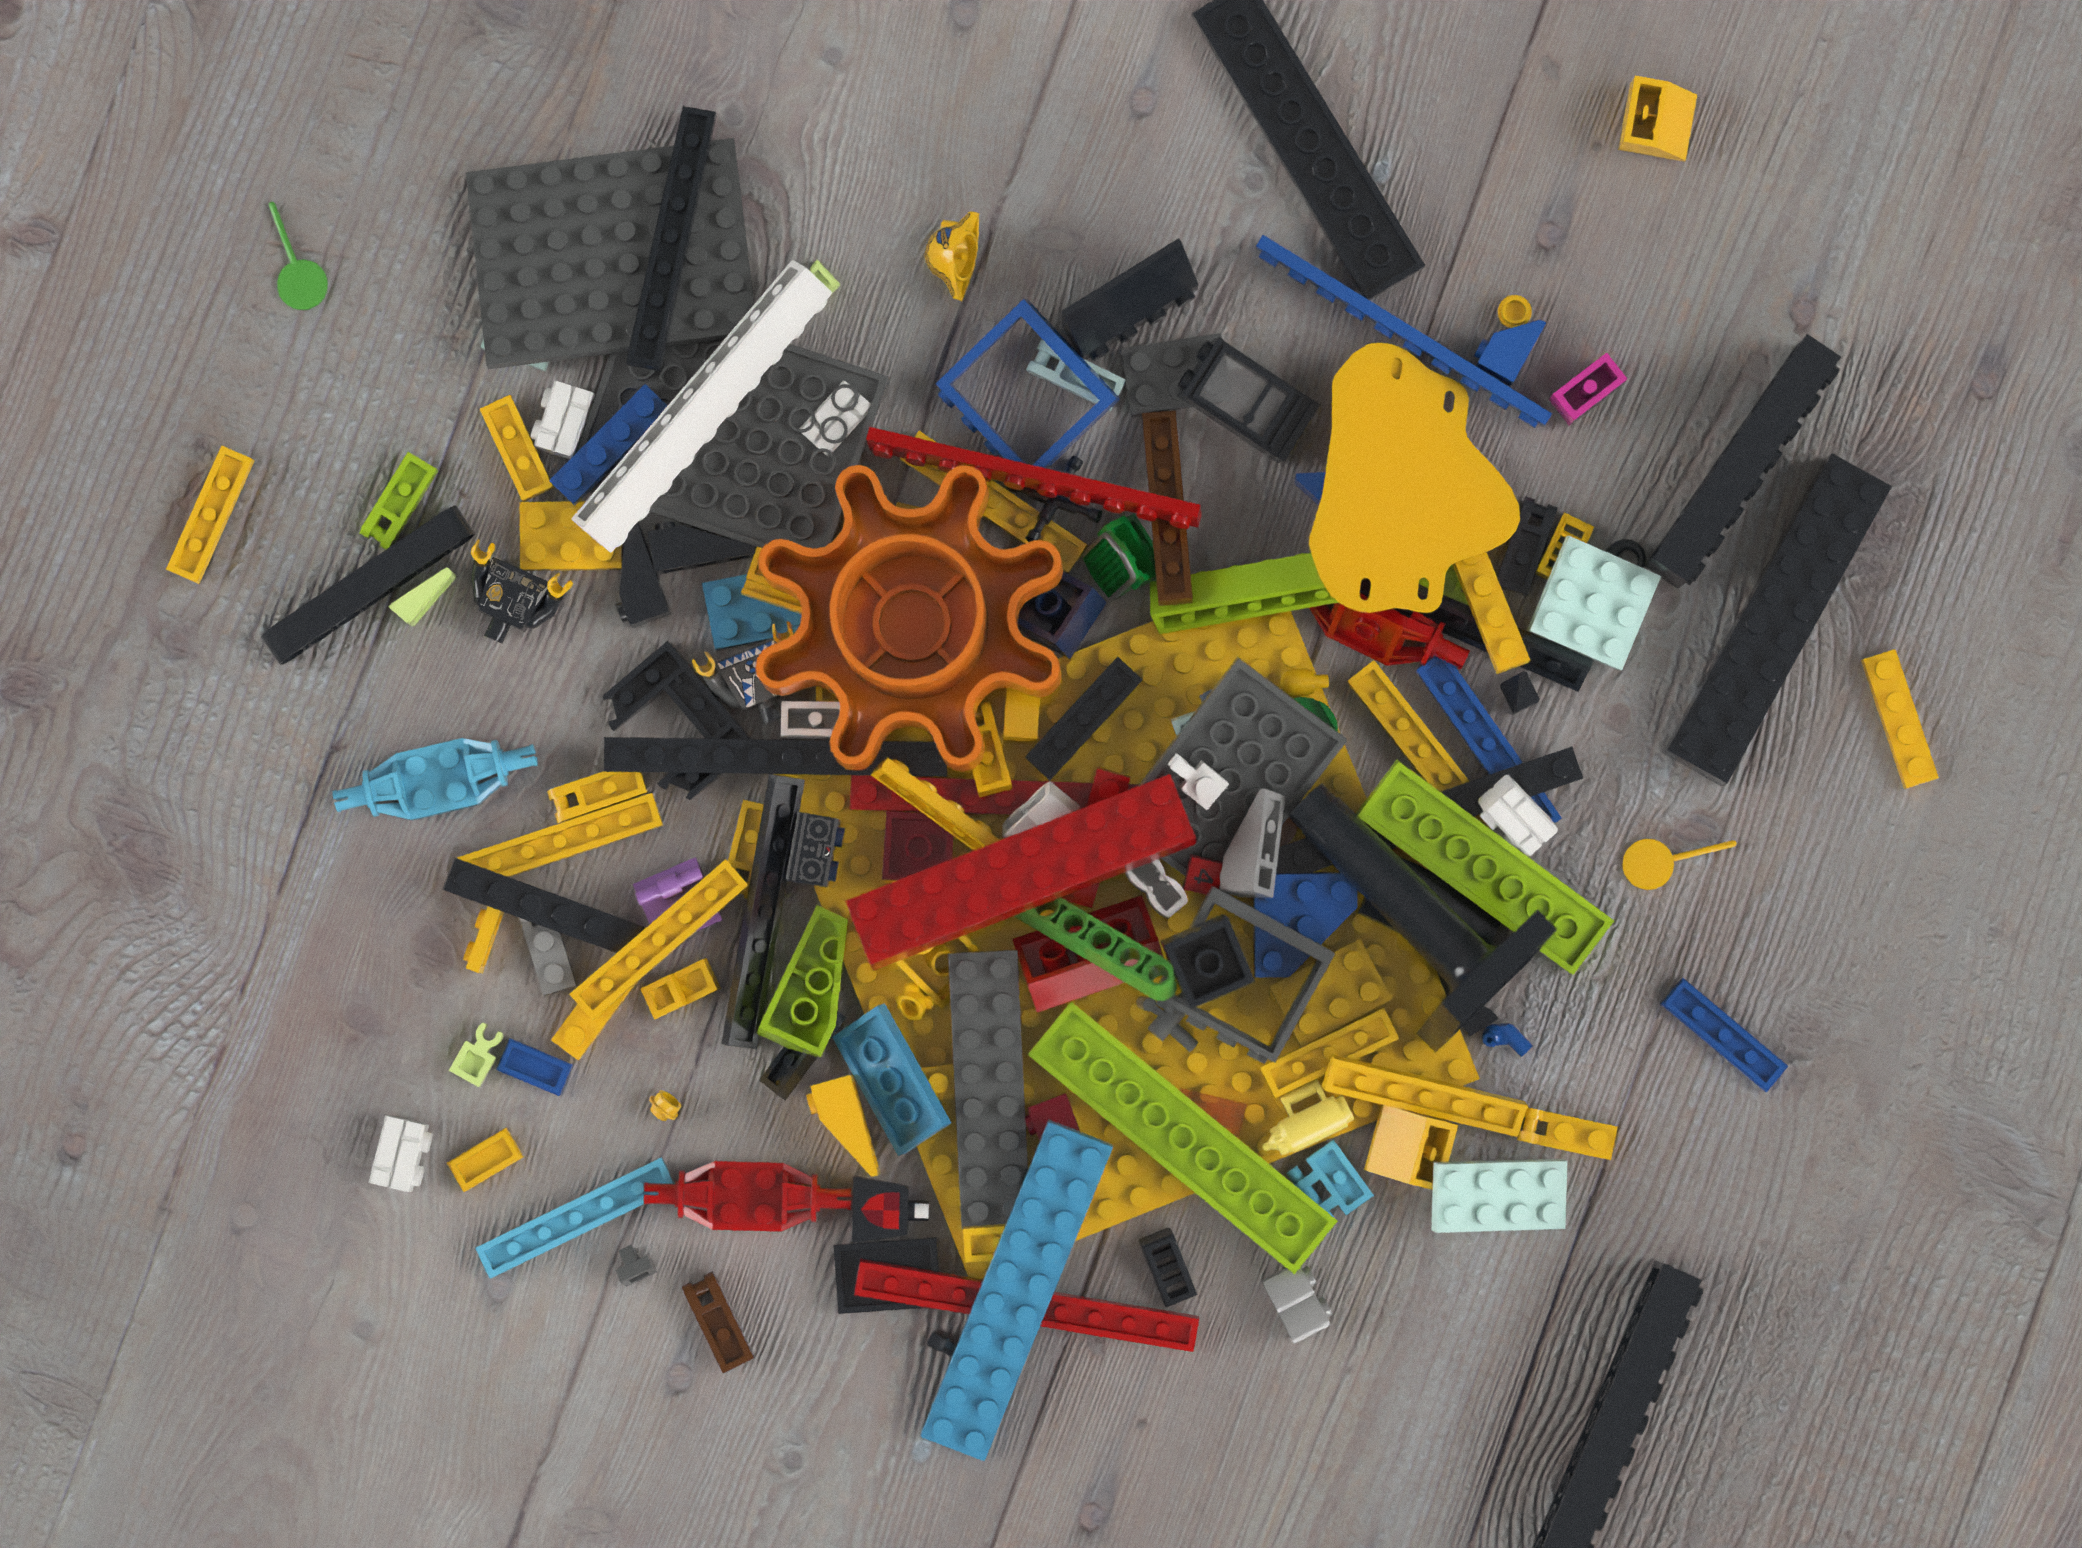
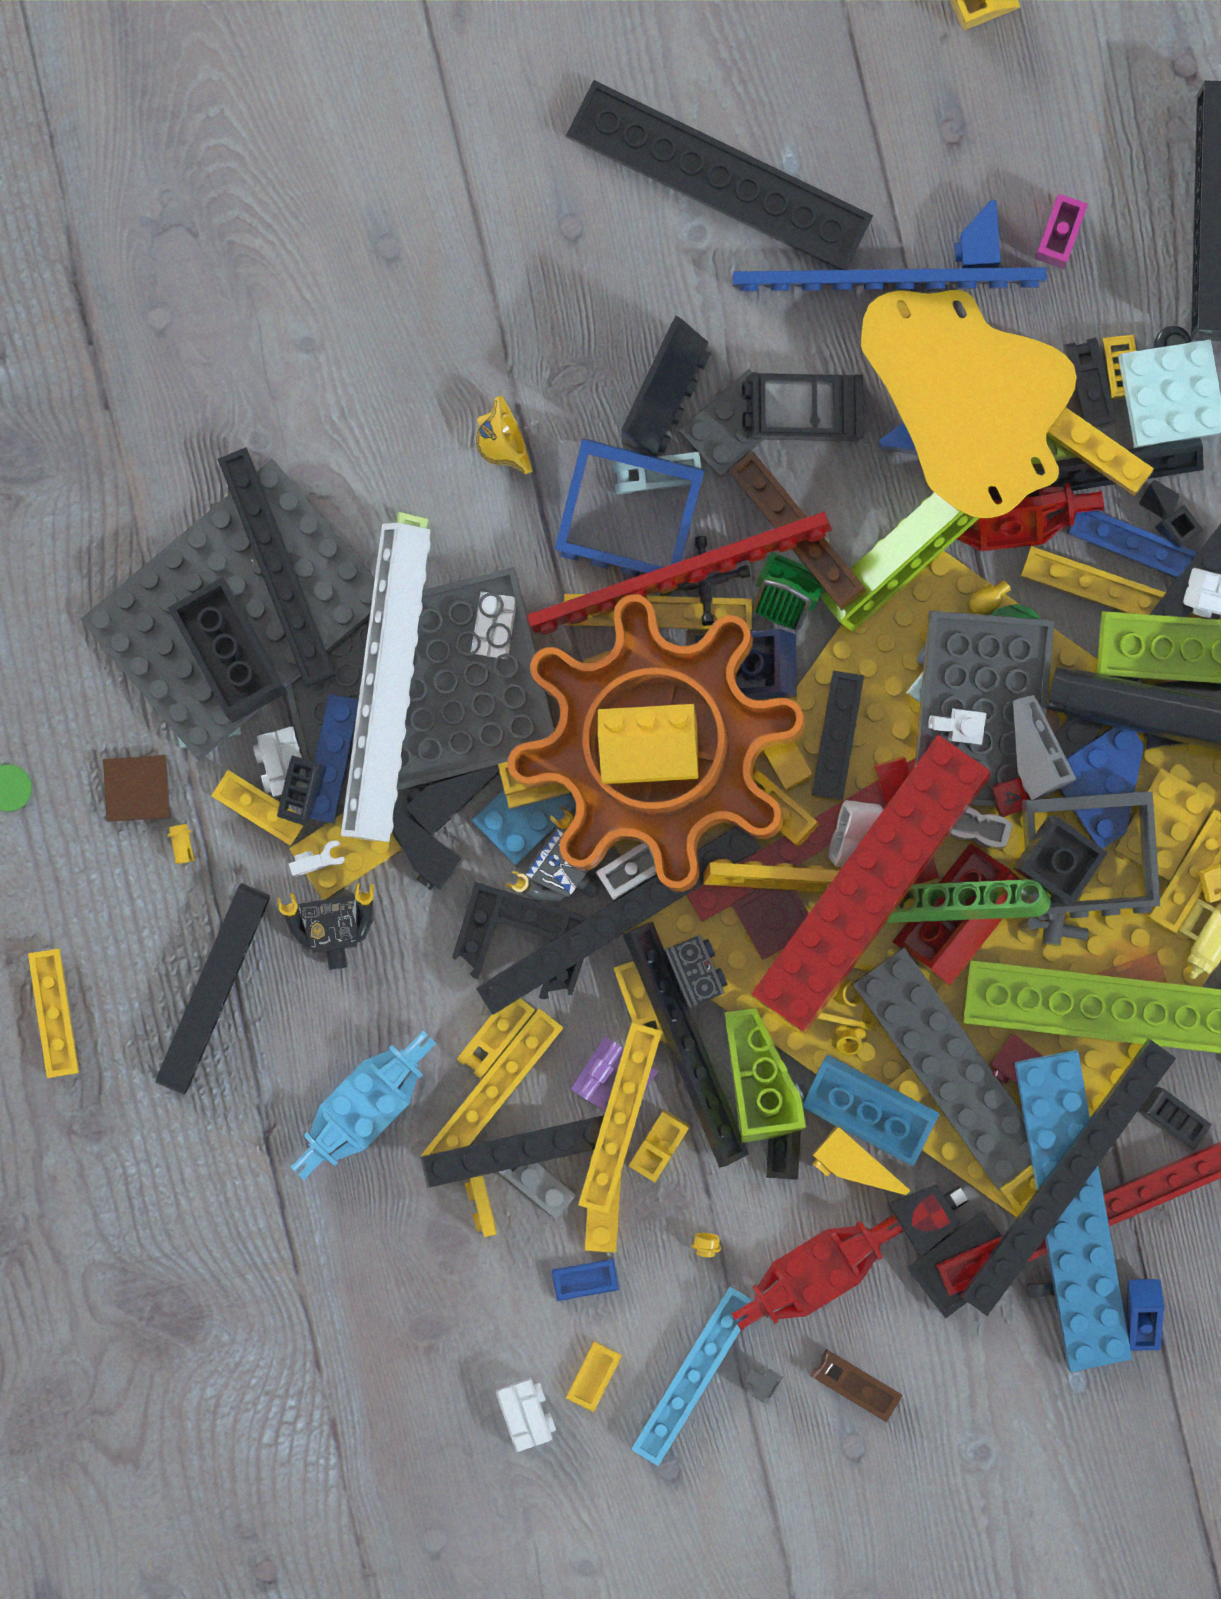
camera: 30 degrees left, 0 degrees up
lime plate [360,452,439,549] -> none
yellowish green slope [388,567,457,626] -> none
yellowish green plate [449,1023,503,1087] -> none
yellow plate [1497,295,1532,328] -> none
none -> reddish brown tile [103,755,171,822]
none -> yellow pin [167,824,195,864]
none -> black brick [168,577,288,723]
none -> black slope [277,755,326,826]
none -> white plate [289,841,345,877]
none -> yellow slope [598,704,698,784]
none -> black plate [960,1038,1176,1316]
none -> blue slope [1127,1279,1164,1351]
none -> black slope [1155,505,1203,548]

